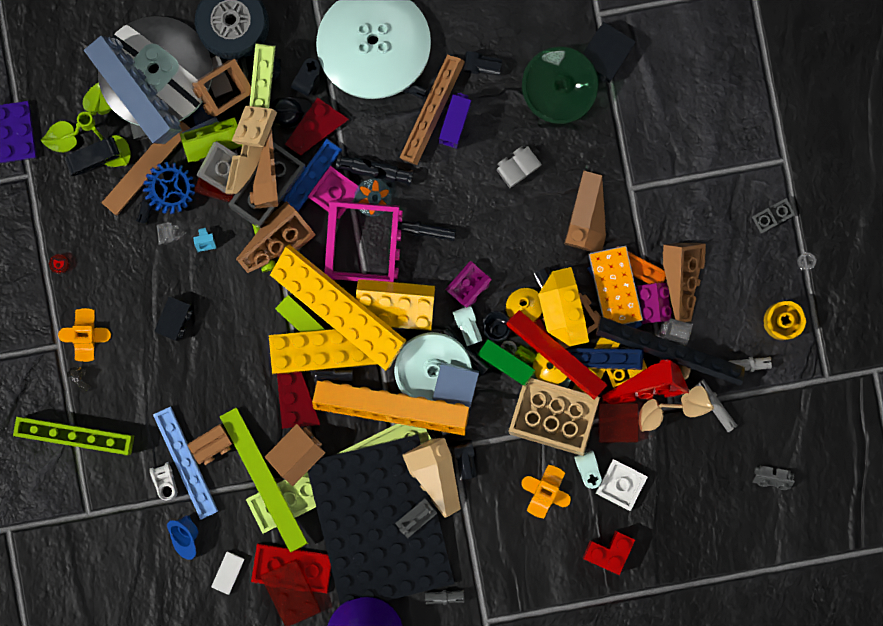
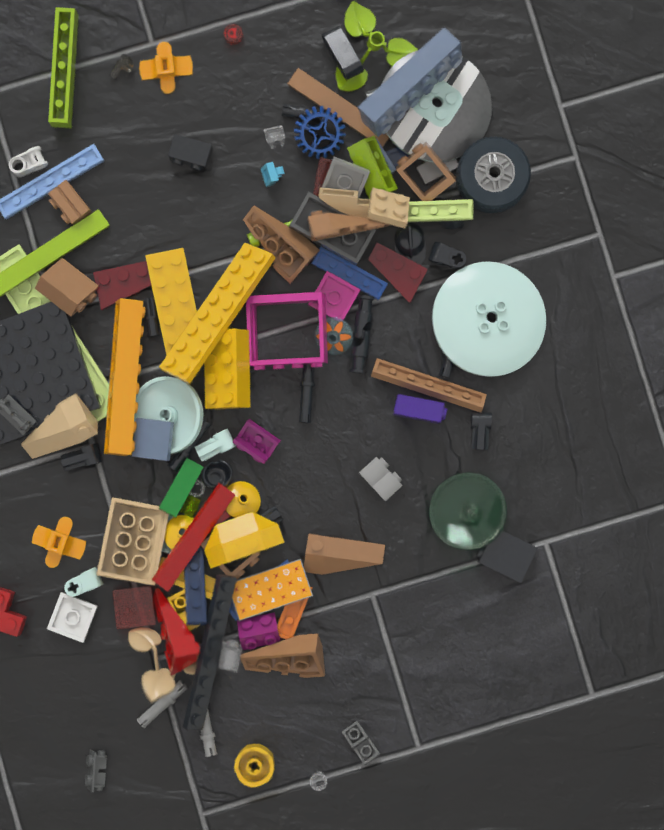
camera: 90 degrees right, 0 degrees up
lime tile [275,295,325,332] -> none

